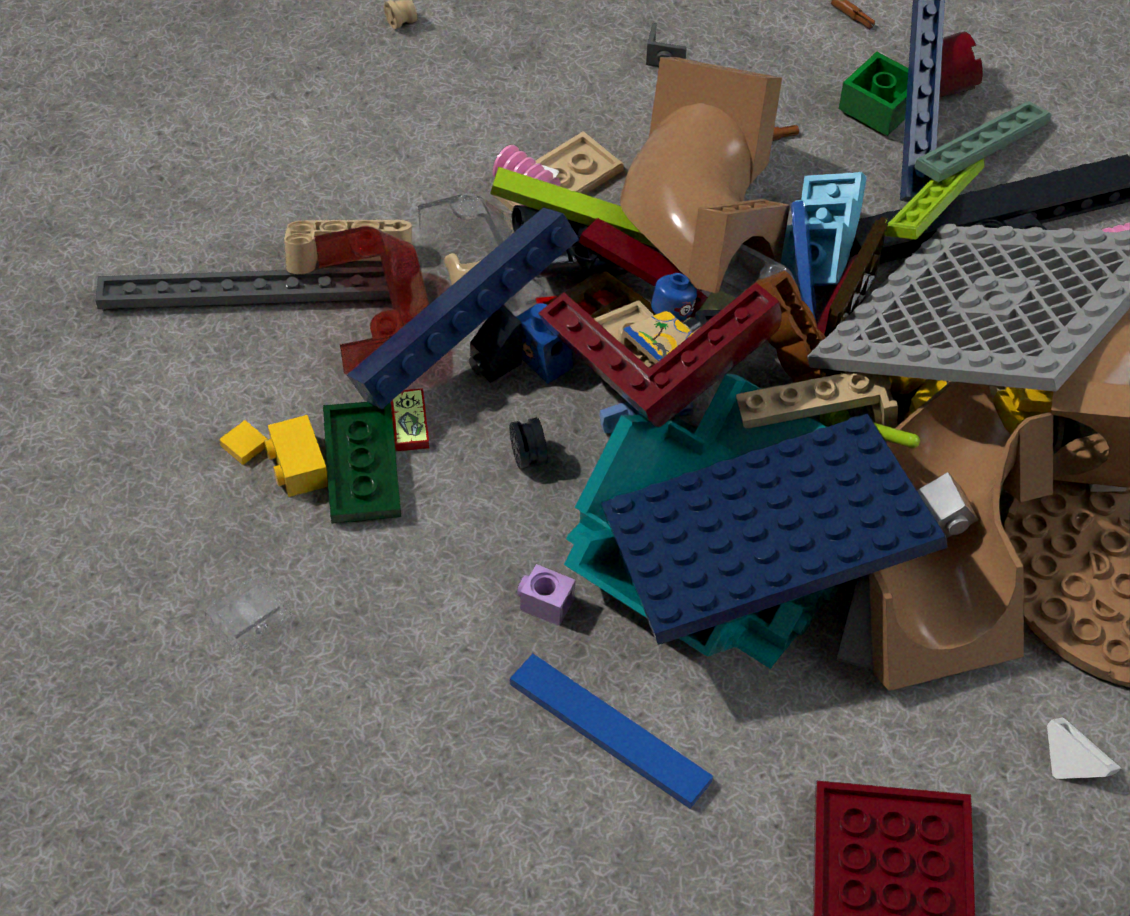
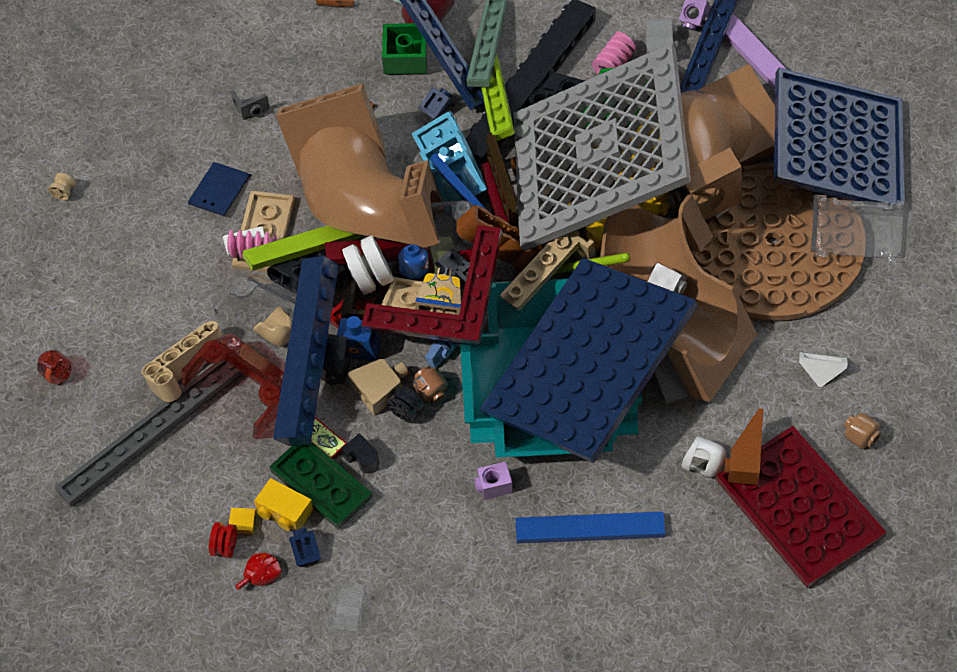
camera: 35 degrees left, 5 degrees up
none -> clear red head [37,350,72,384]
none -> dark blue container [188,162,251,216]
none -> red wheel [209,522,237,558]
none -> red piece [235,552,282,590]
none -> dark blue bracket [288,527,321,566]
none -> black leg [341,433,380,474]
none -> white wheel [342,235,394,295]
none -> tan torso [348,359,409,416]
none -> nougat head [413,366,448,403]
none -> dark blue bracket [418,87,456,120]
none -> white helmet [682,436,726,477]
none -> dark orange slope [724,408,763,485]
none -> medium nougat head [844,413,881,449]

